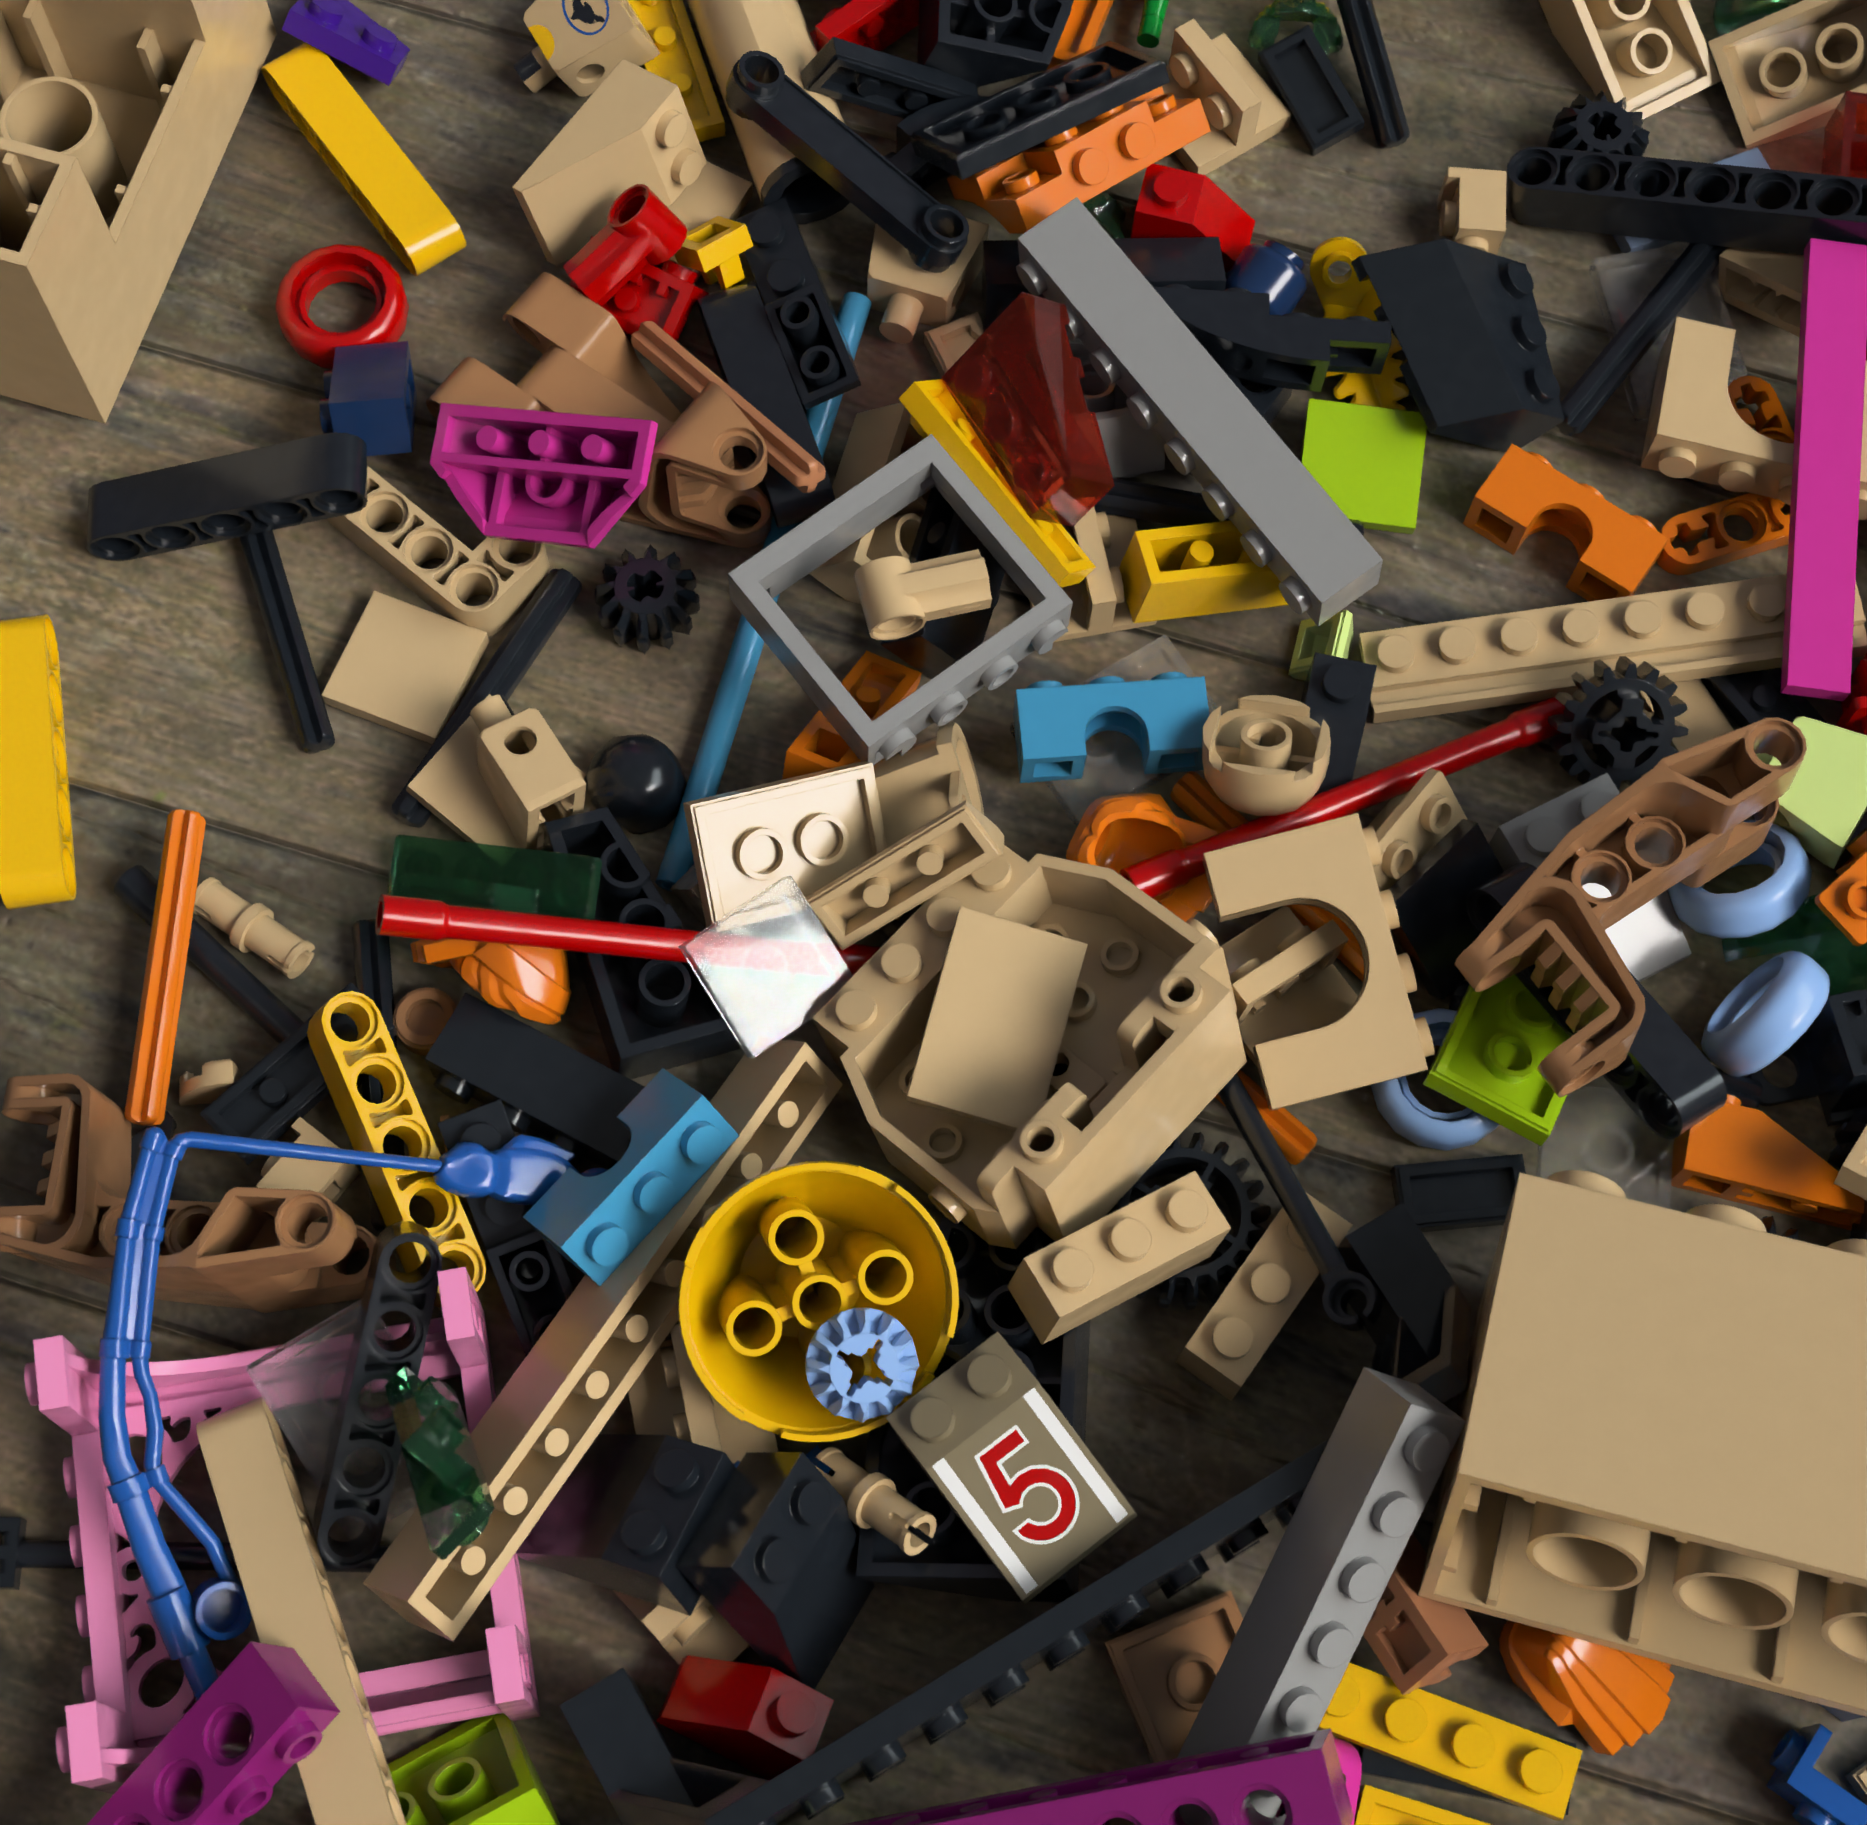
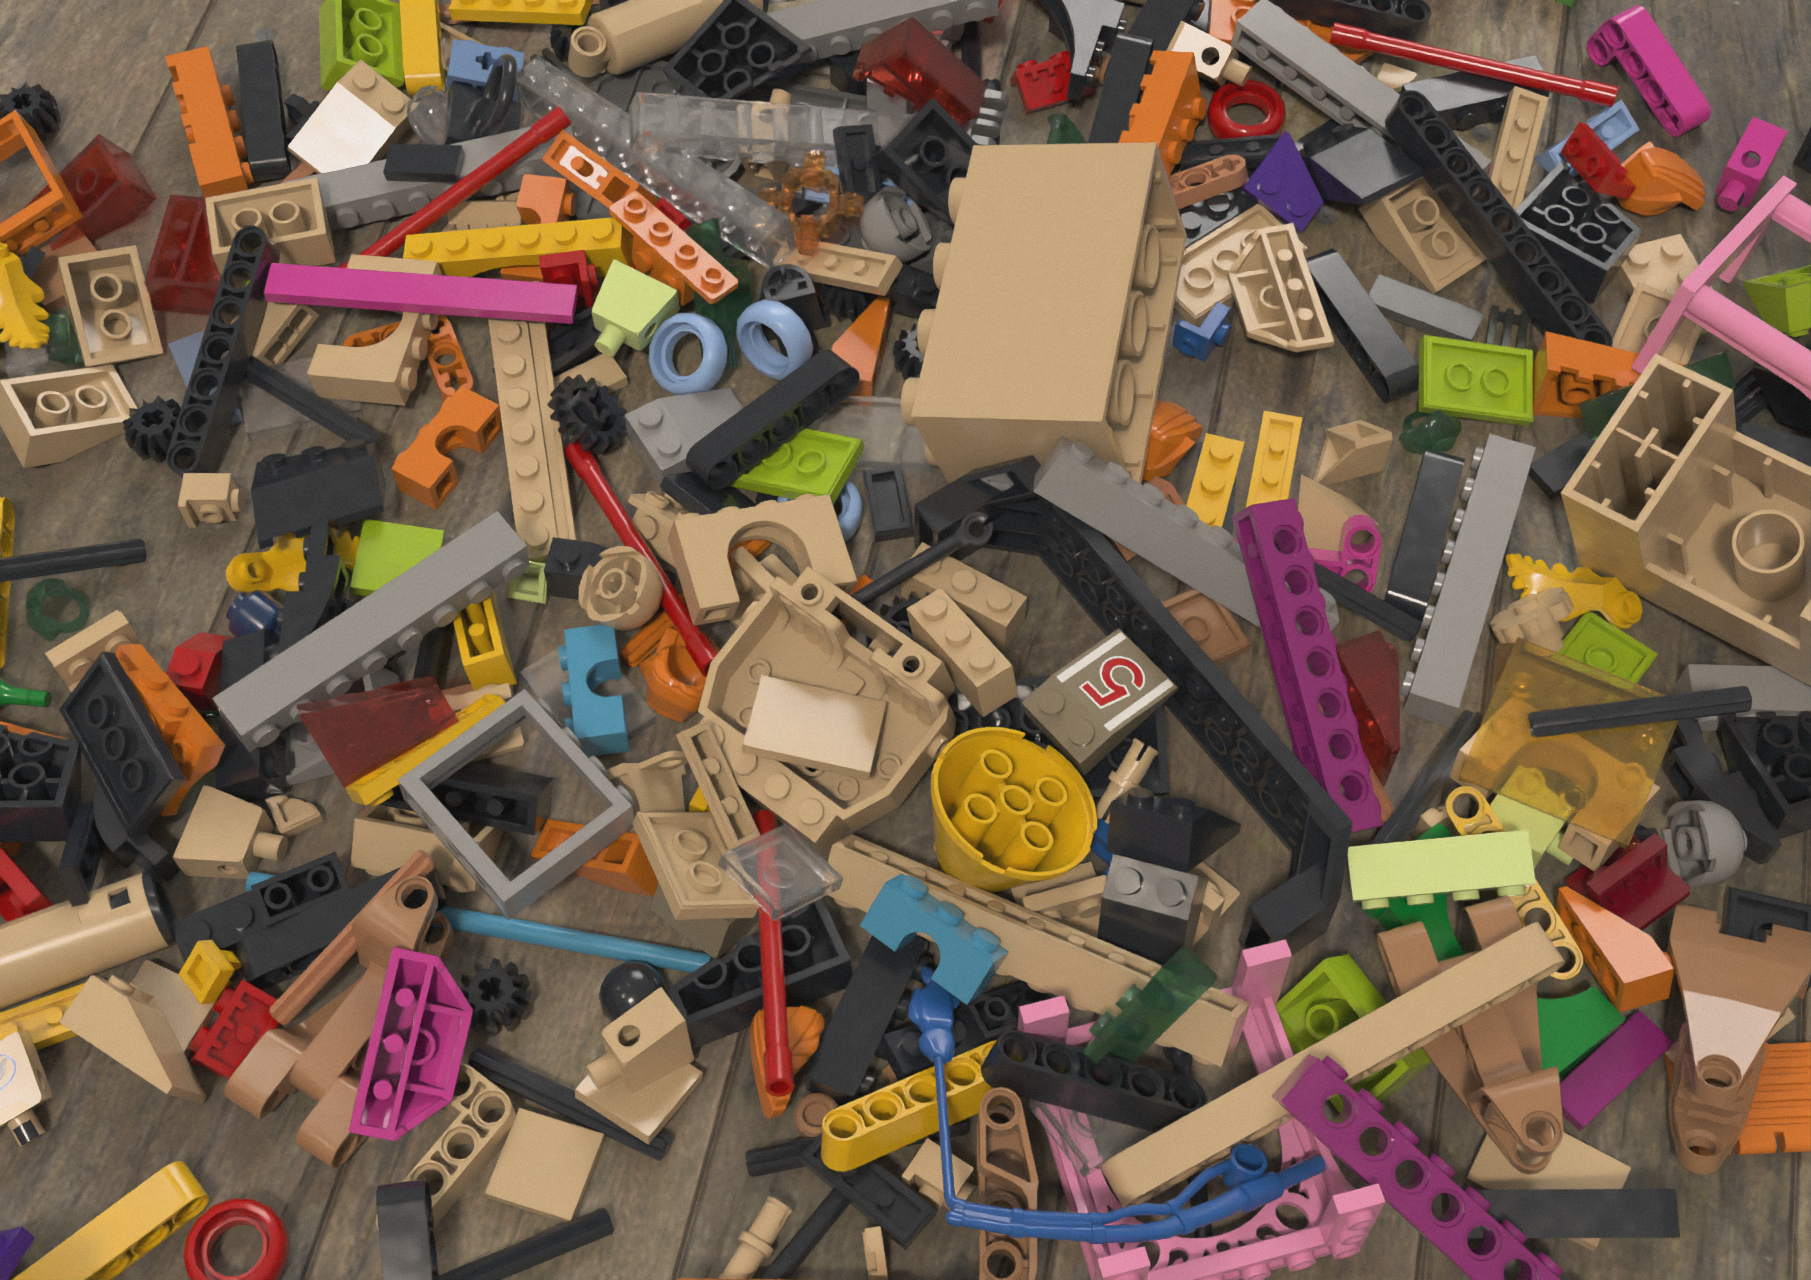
camera: 90 degrees left, 10 degrees down
dark blue brick [319,341,417,456] -> none
clear green bracket [387,835,602,920] -> none
red piece [563,184,687,307] -> none
red slope [656,1655,834,1781] -> none
black piece [725,51,969,273] -> none
light blue gear [805,1307,920,1423] -> none
tan piece [854,549,992,641] -> none
black tile [1258,25,1365,156] -> none
medium nougat piece [1455,718,1807,1097] -> none

